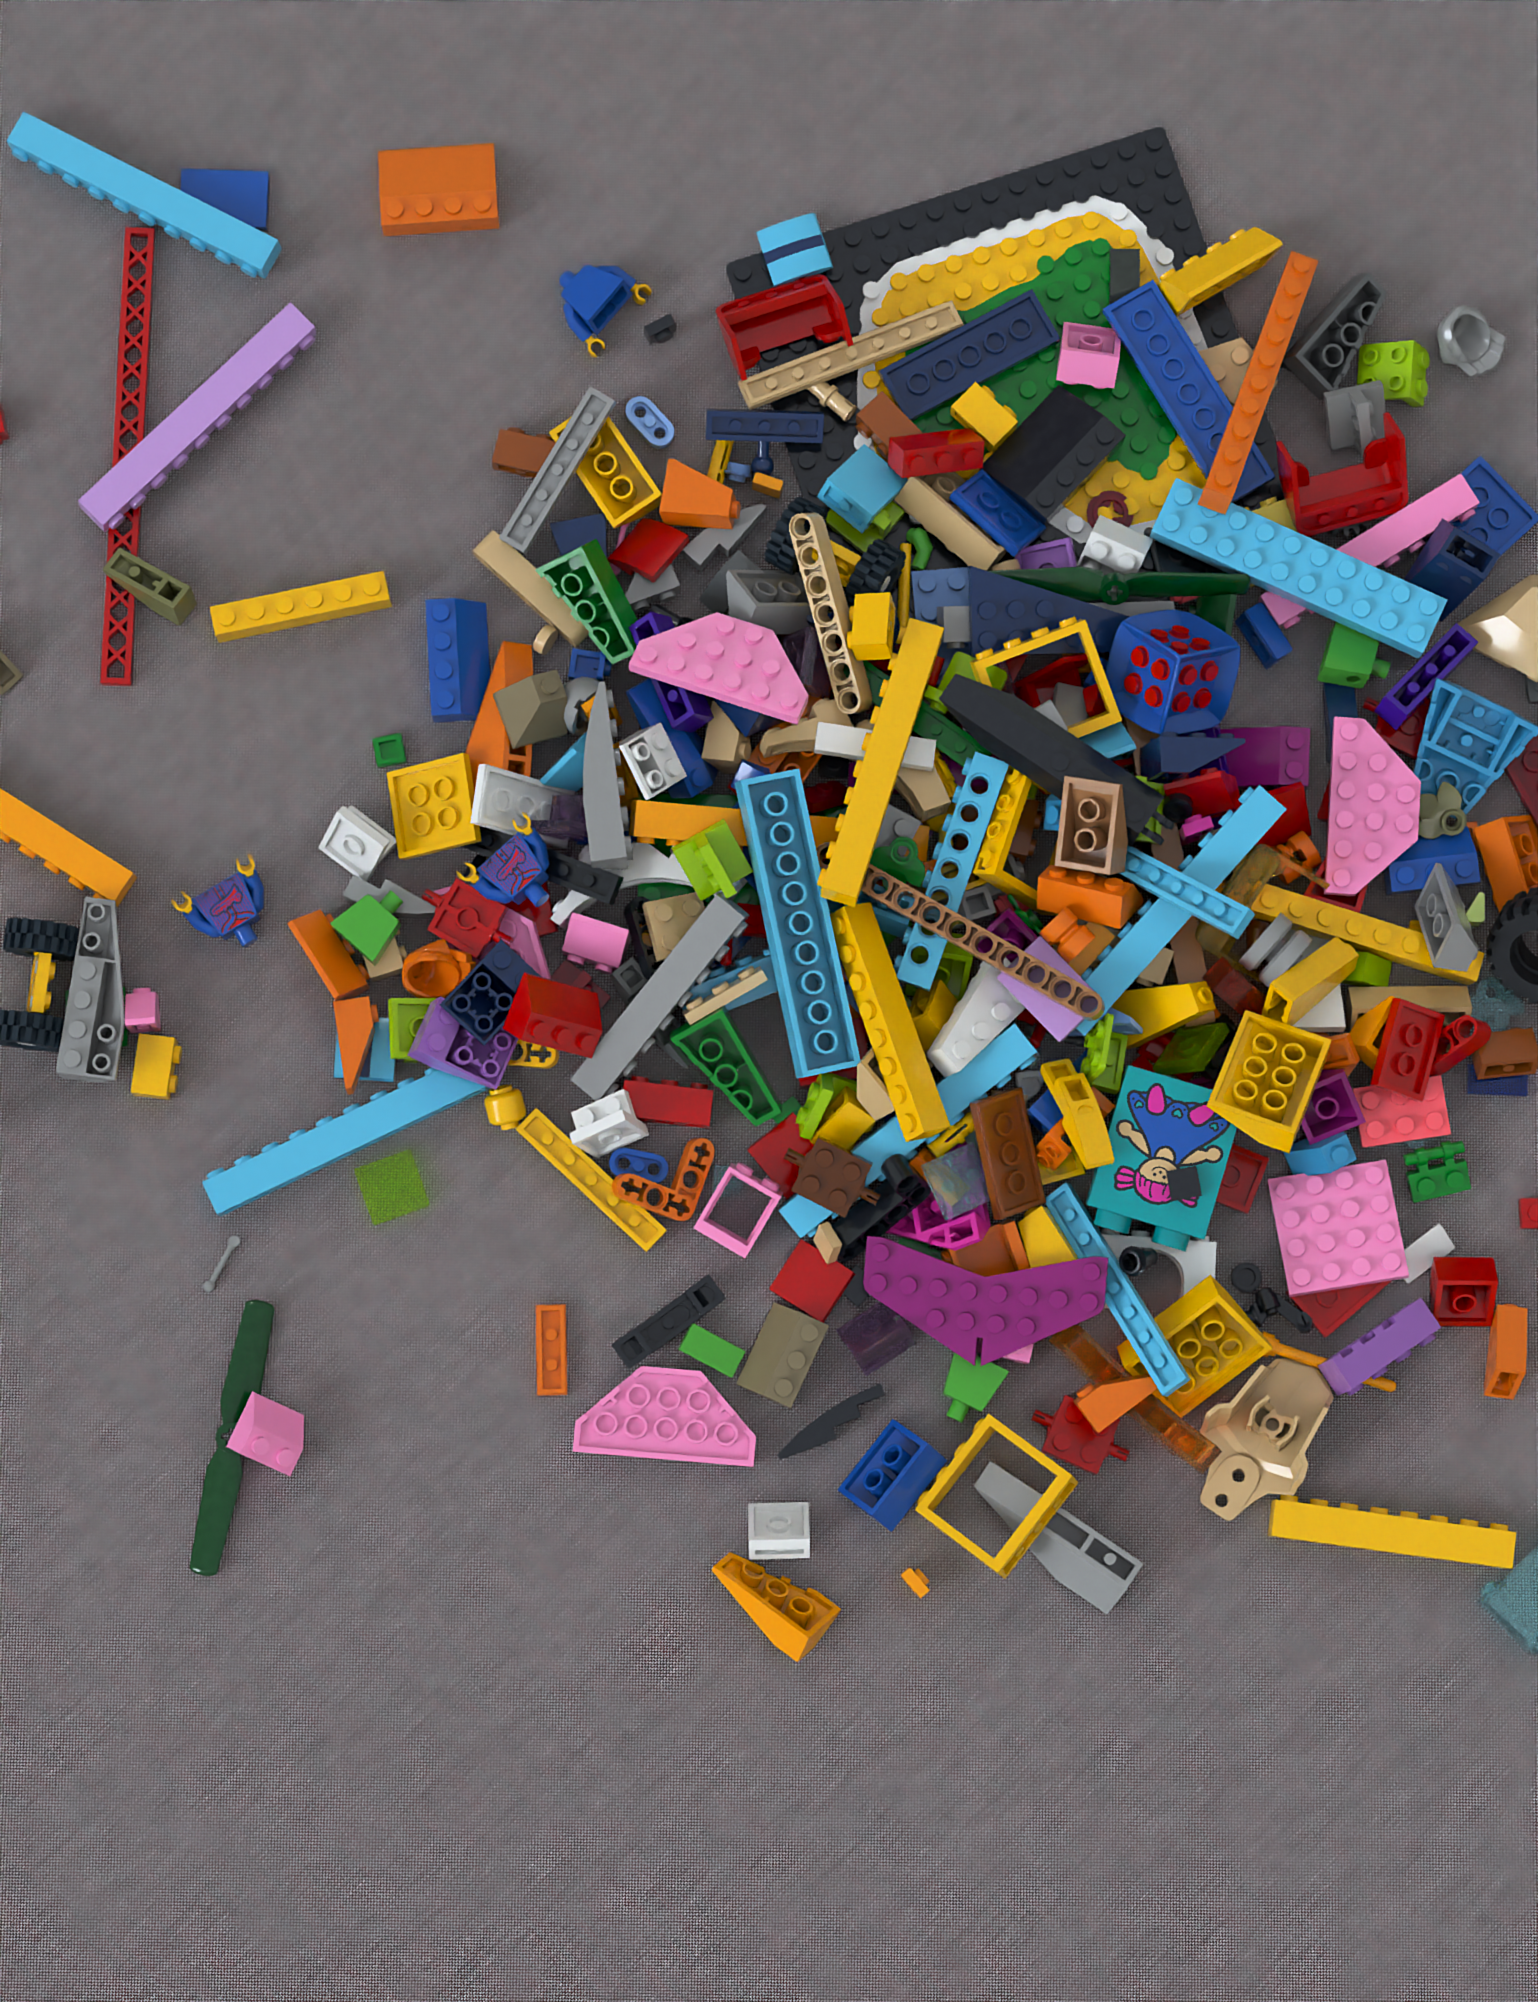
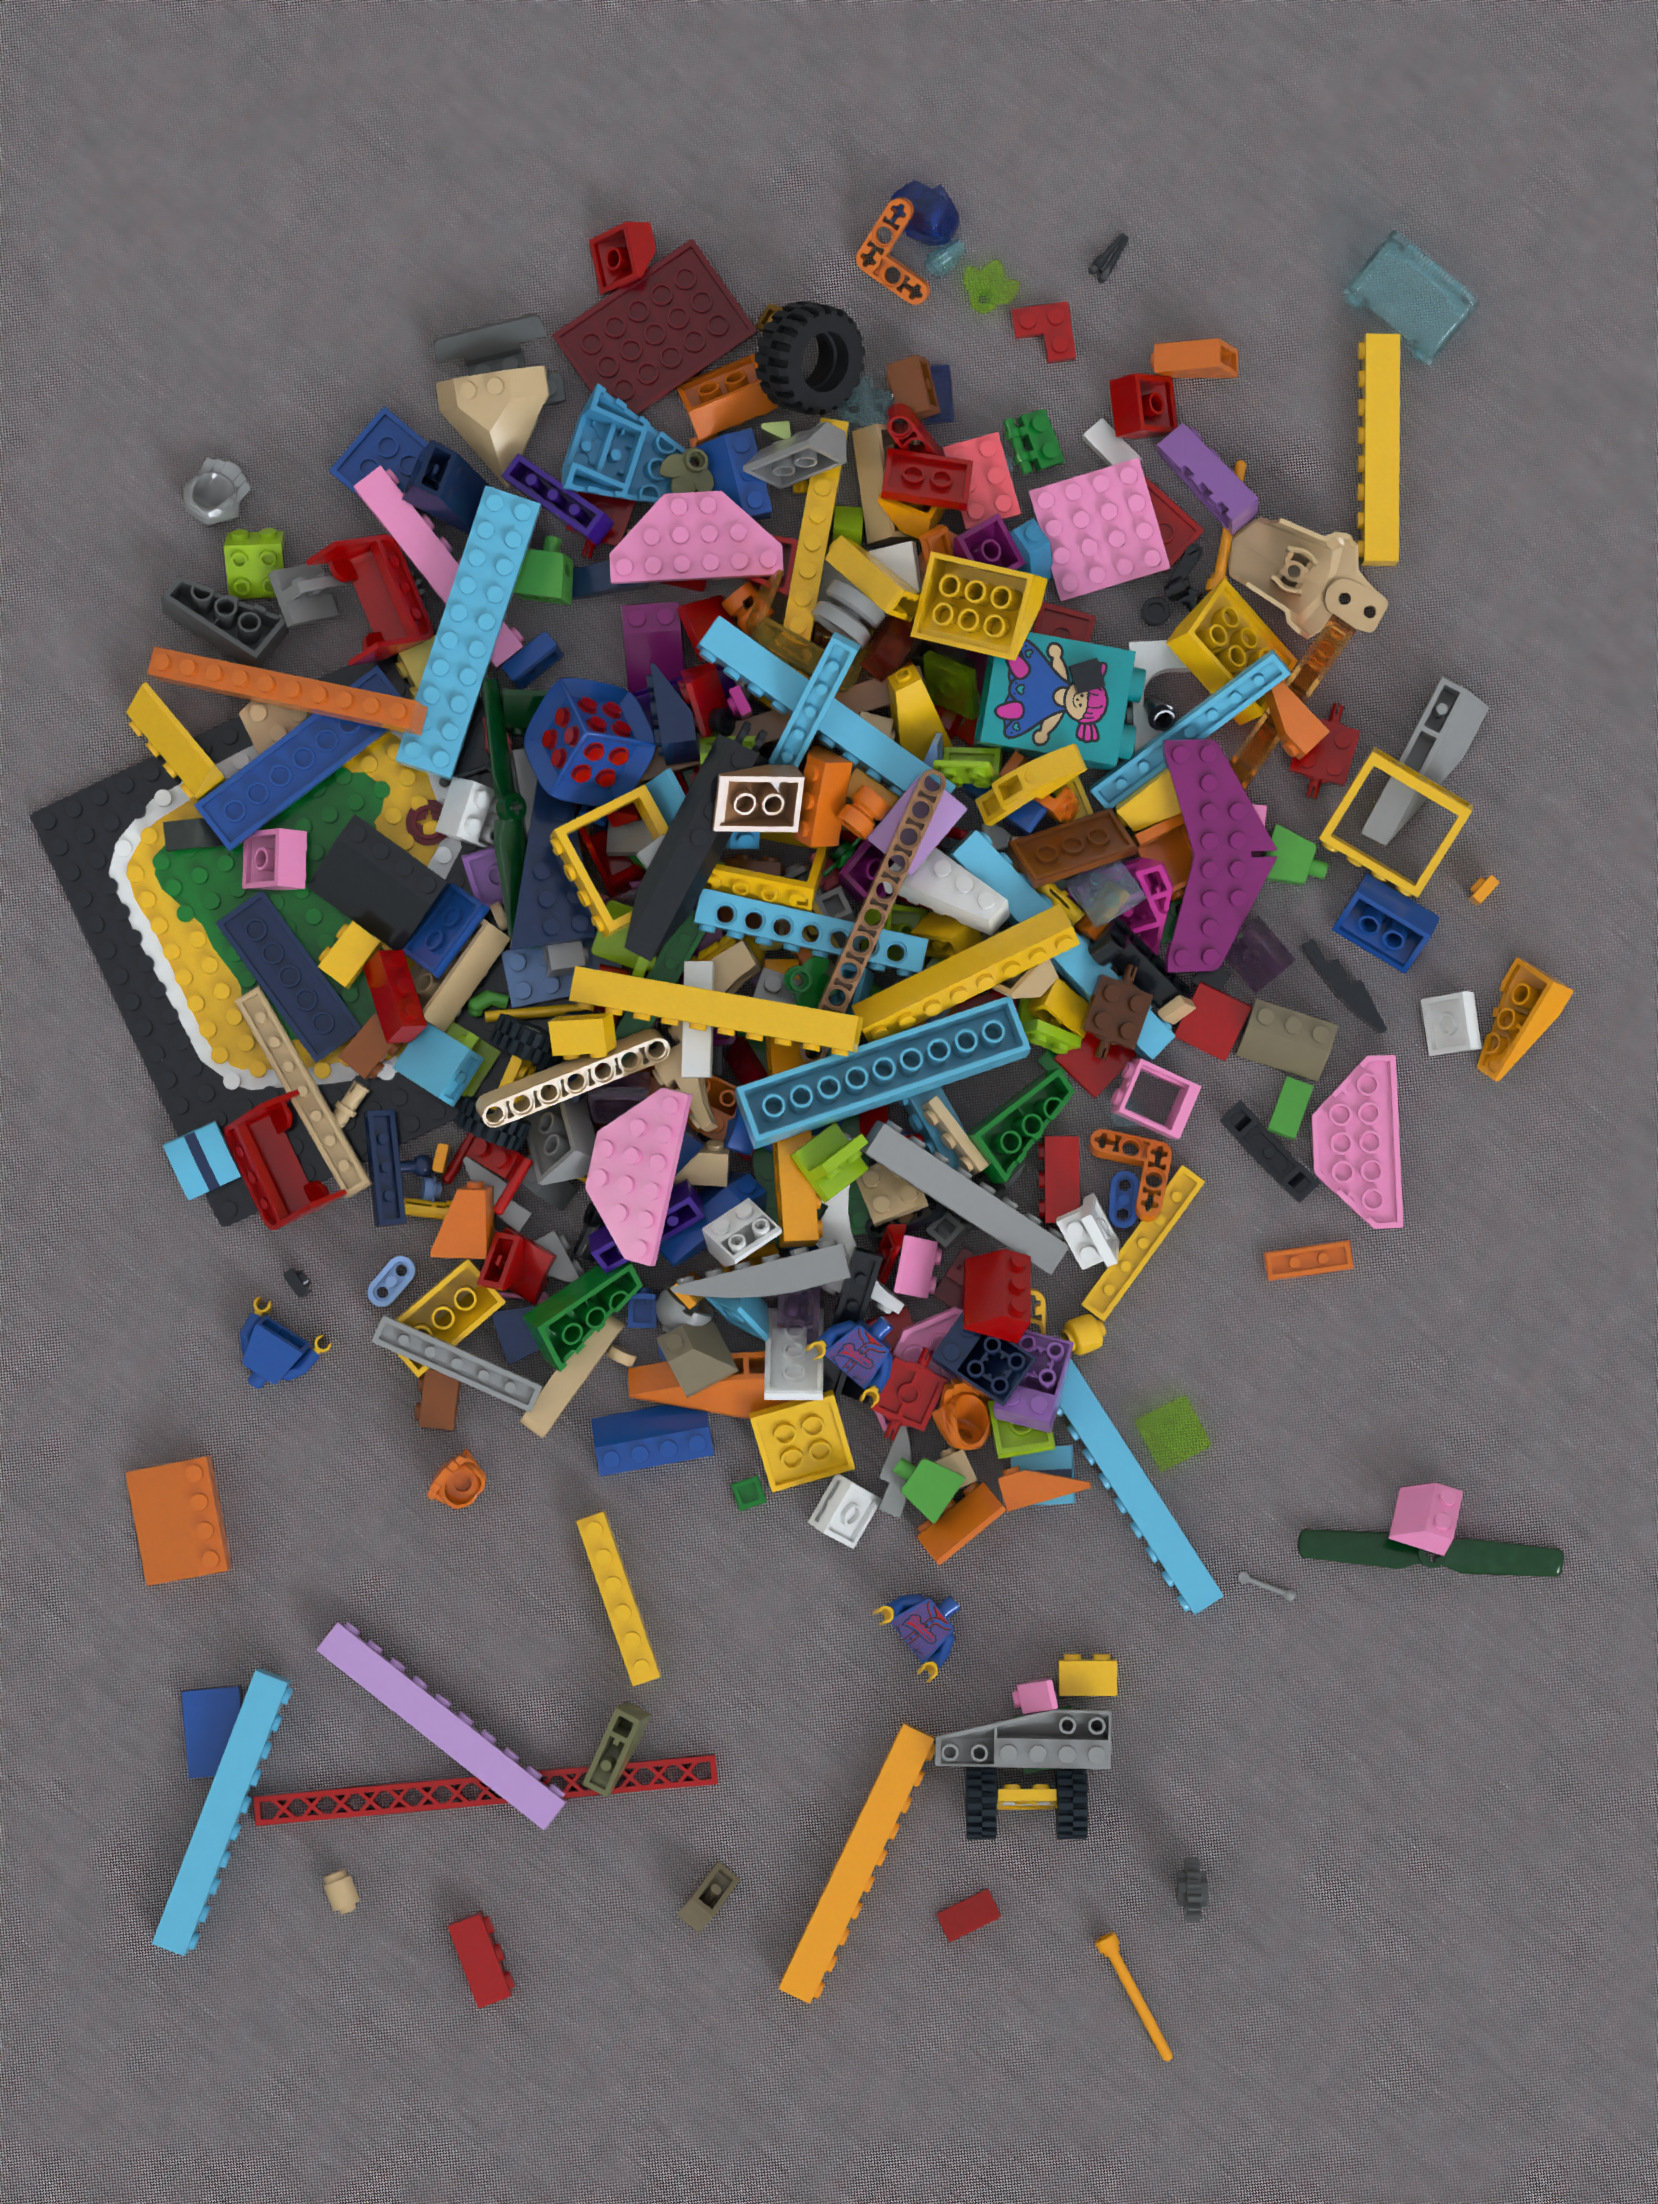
camera: 90 degrees left, 5 degrees up
none -> tan brick [323,1869,360,1915]
none -> orange hair [427,1449,486,1509]
none -> red plate [442,1133,533,1215]
none -> red slope [477,1232,524,1291]
none -> red slope [877,1223,907,1284]

